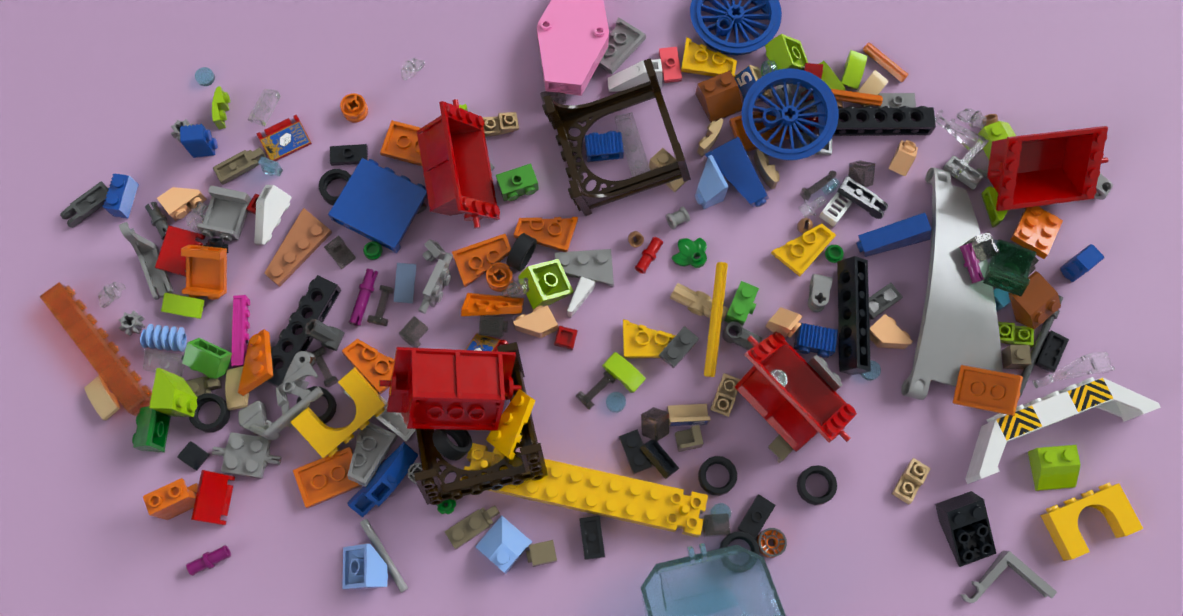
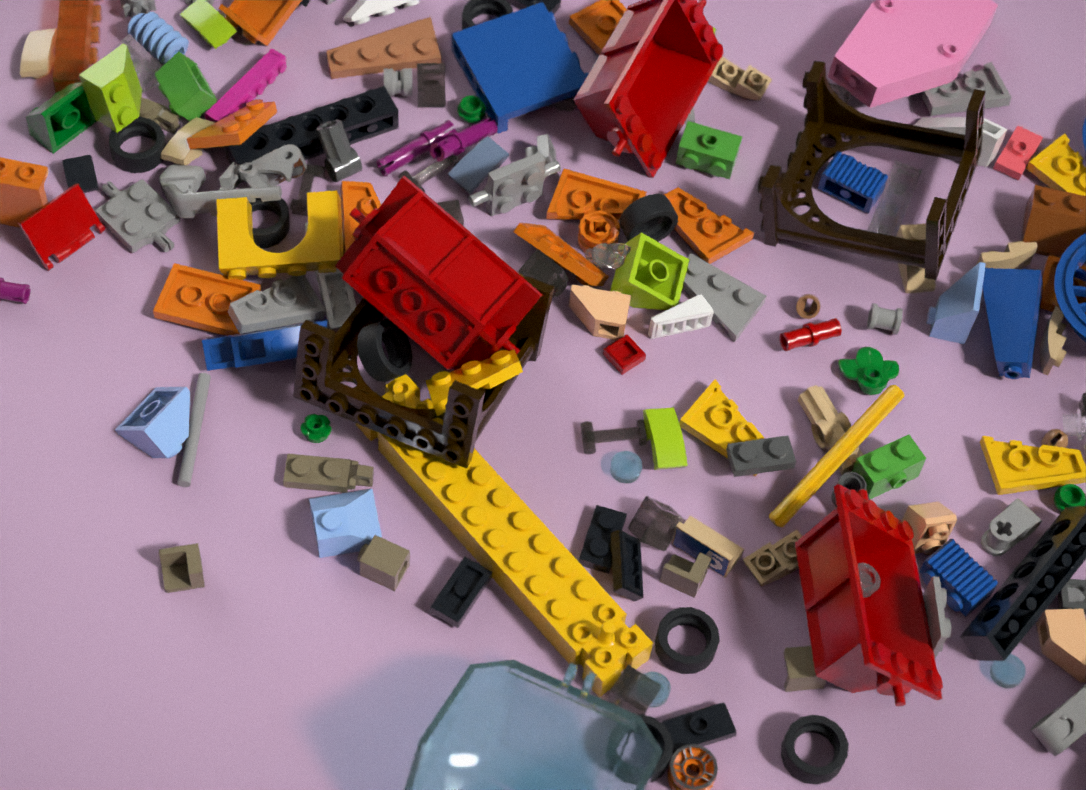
camera: 35 degrees right, 15 degrees down
none -> light grey wheel [384,68,412,97]
none -> magenta pin [430,117,498,162]

